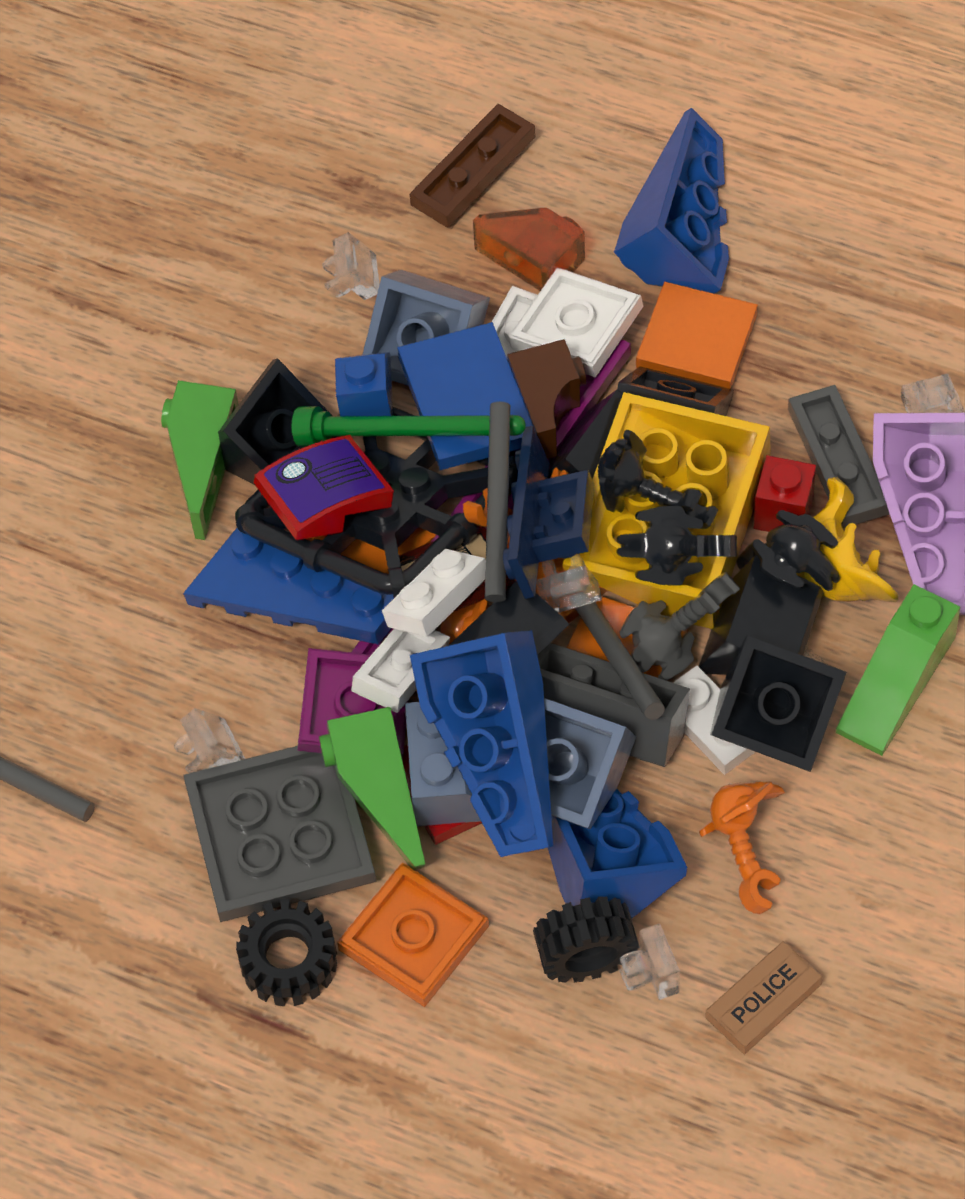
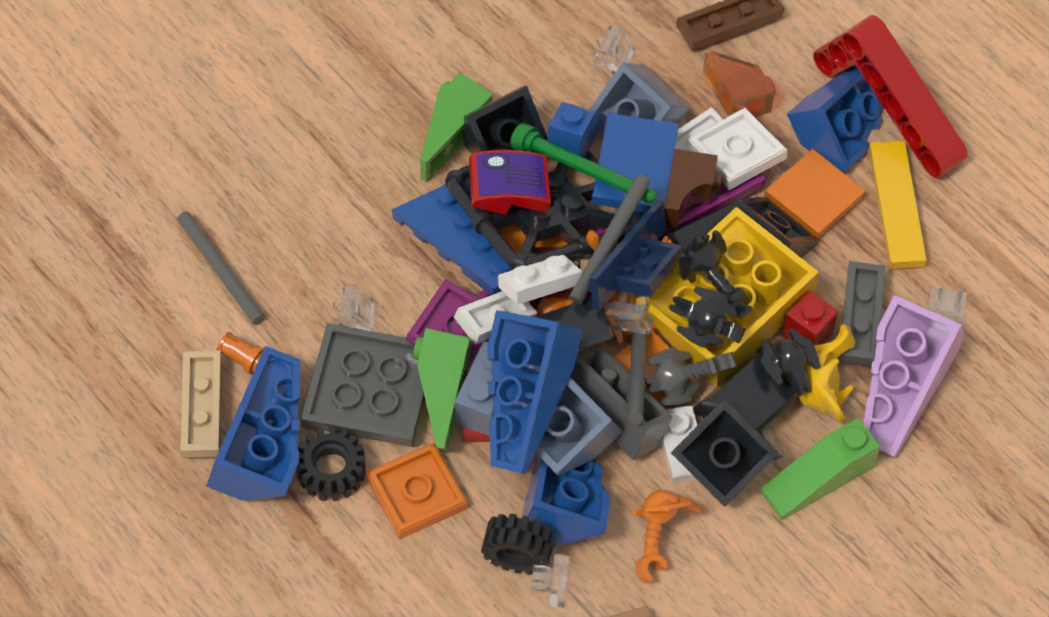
camera: 20 degrees right, 0 degrees up
none -> tan plate [180,350,221,458]
none -> blue wedge [206,346,300,501]
none -> orange pin [216,331,264,374]
none -> red beam [813,15,968,178]
none -> yellow tile [868,141,927,269]

